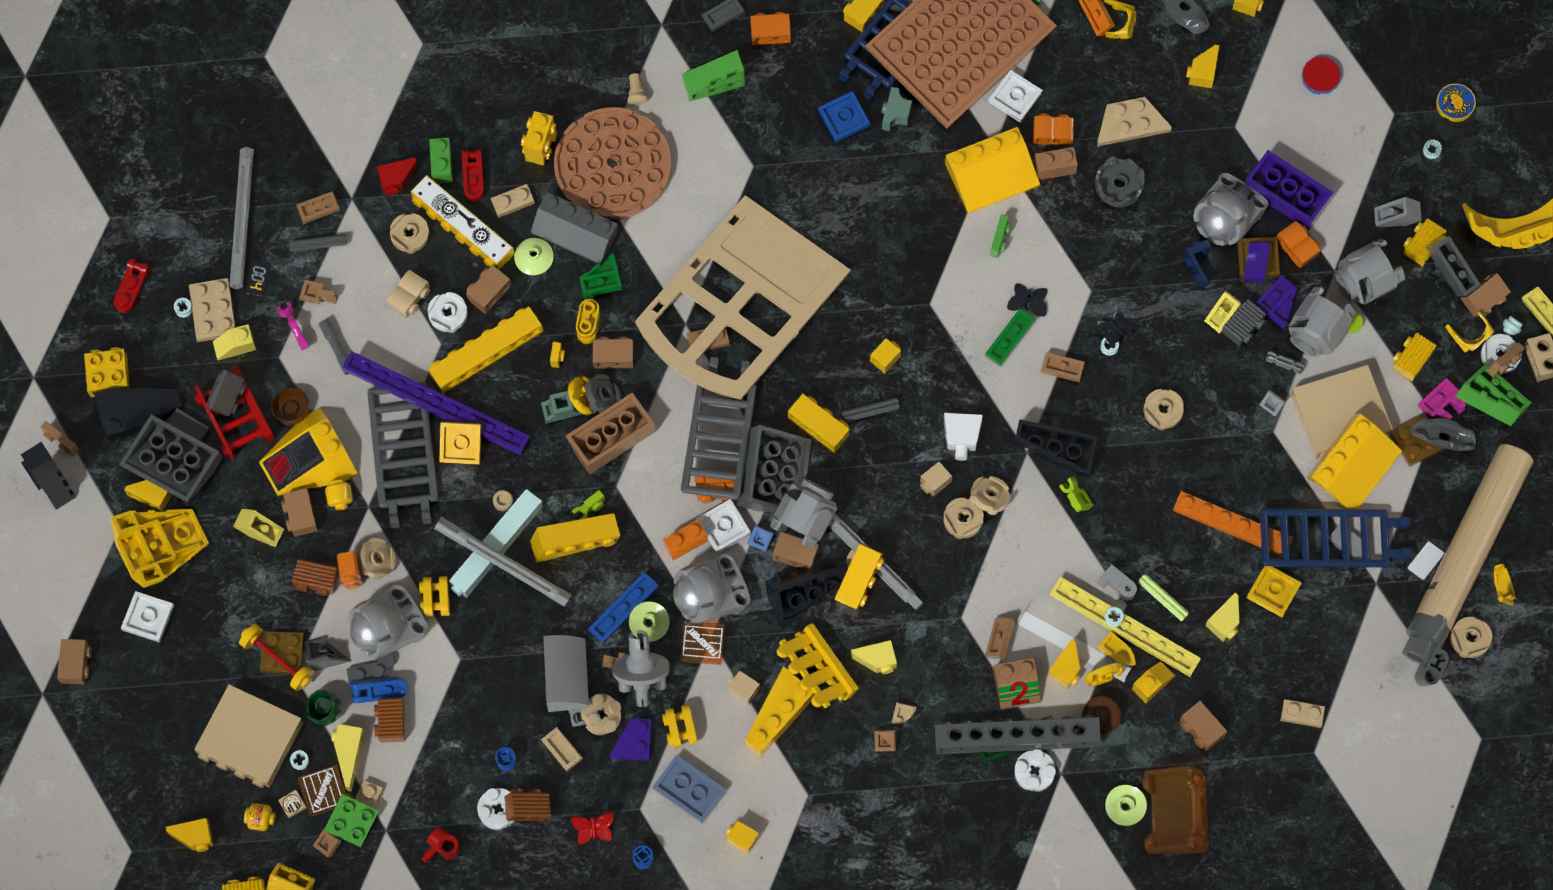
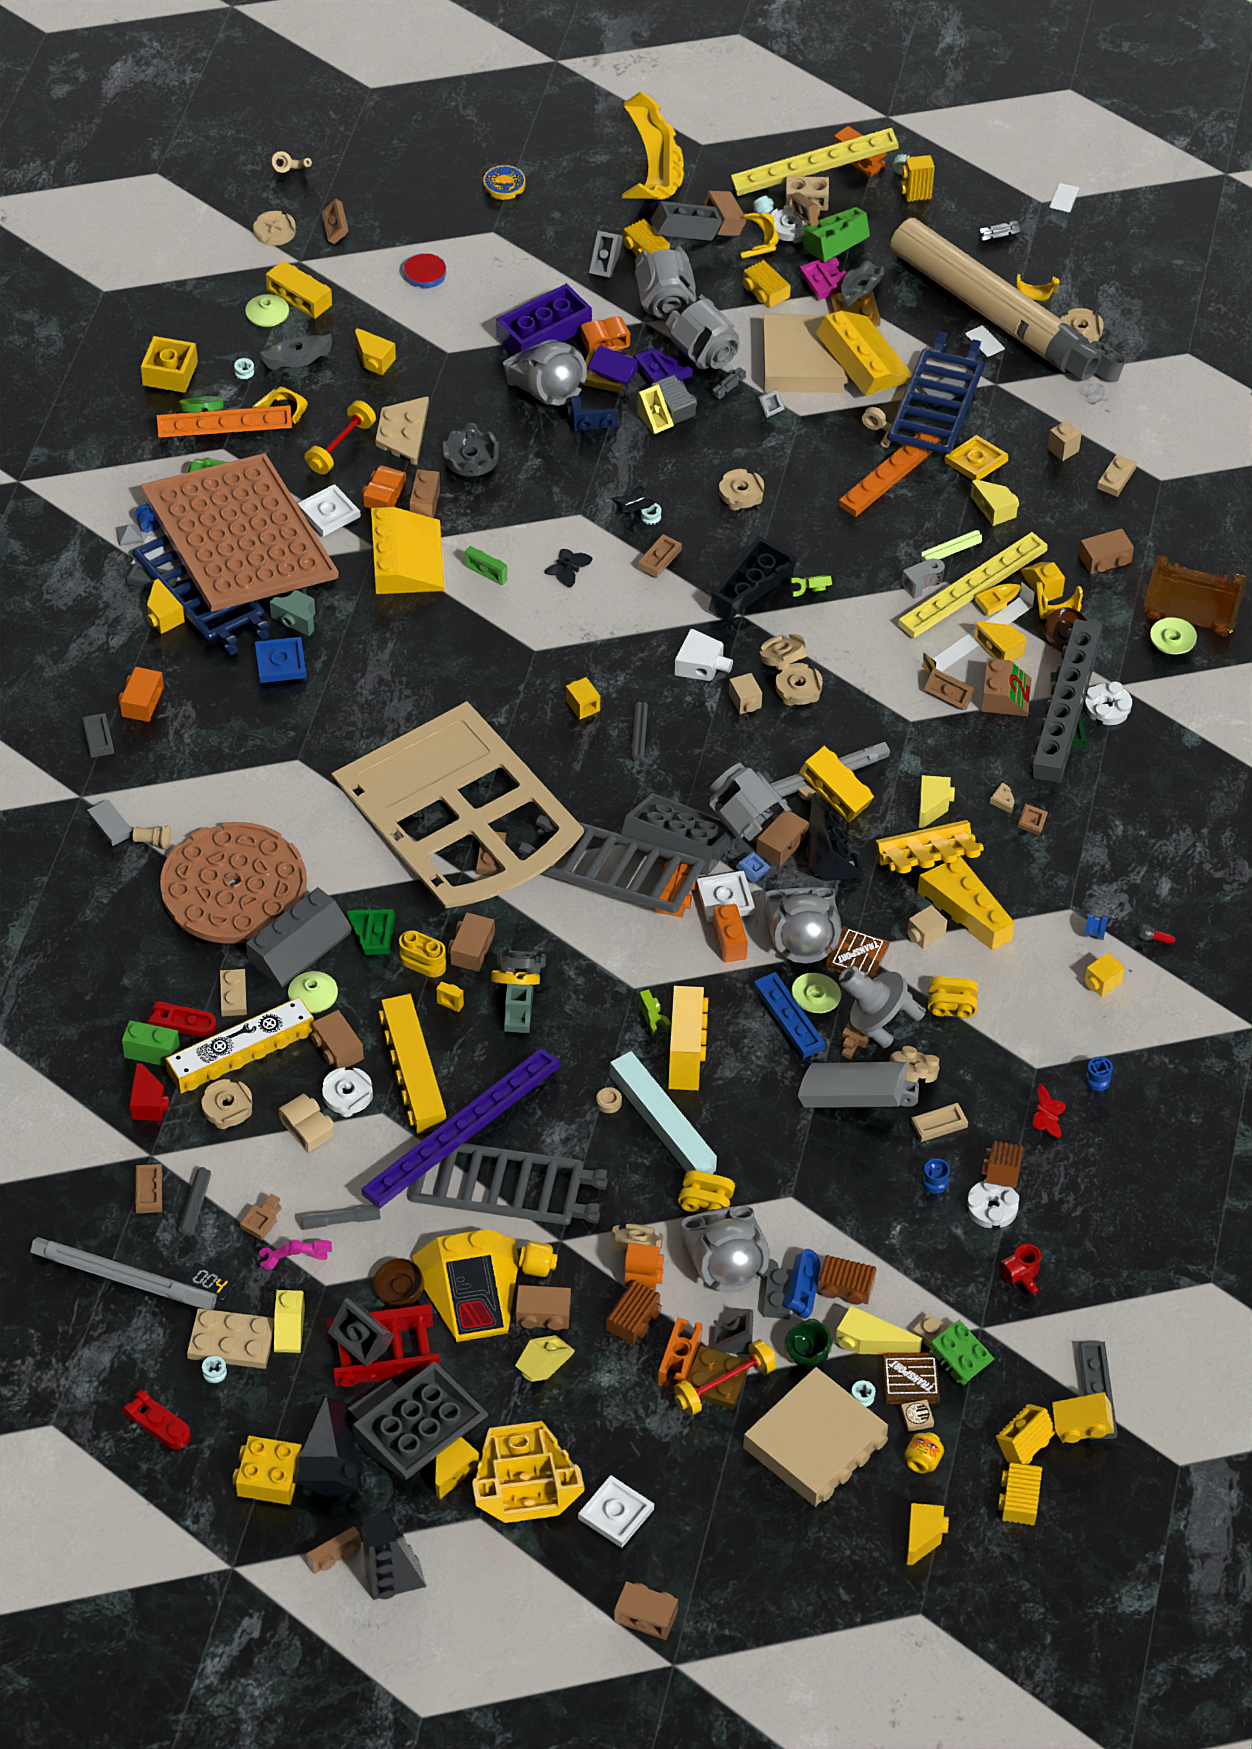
camera: 75 degrees left, 20 degrees down
medium nougat tile [313,829,342,858] -> none
light grey piece [434,517,571,606] -> none
yellow plate [440,422,481,464] -> none
yellow brick [521,111,558,165] -> none
medium nougat slope [566,393,656,475] -> none
dark purple wing [610,718,652,761] -> none
sand blue plate [652,754,726,824] -> none
bright green wedge [682,50,745,102] -> none
yellow brick [788,394,850,453] -> none
green plate [985,308,1036,367] -> none
yellow tile [1084,663,1124,686] -> none
light aqua bush [1105,607,1123,627] -> none
light aqua bush [1423,139,1442,159] -> none
none -> light grey tile [87,799,133,846]
none -> yellow axle [305,400,376,475]
none -> orange piece [658,1317,703,1387]
none -> tan plate [862,407,891,448]
none -> yellow helmet [1036,581,1083,620]
none -> tan brick [1048,420,1082,461]
none -> blue wheel [1084,913,1108,940]
none -> piece [1138,924,1175,944]

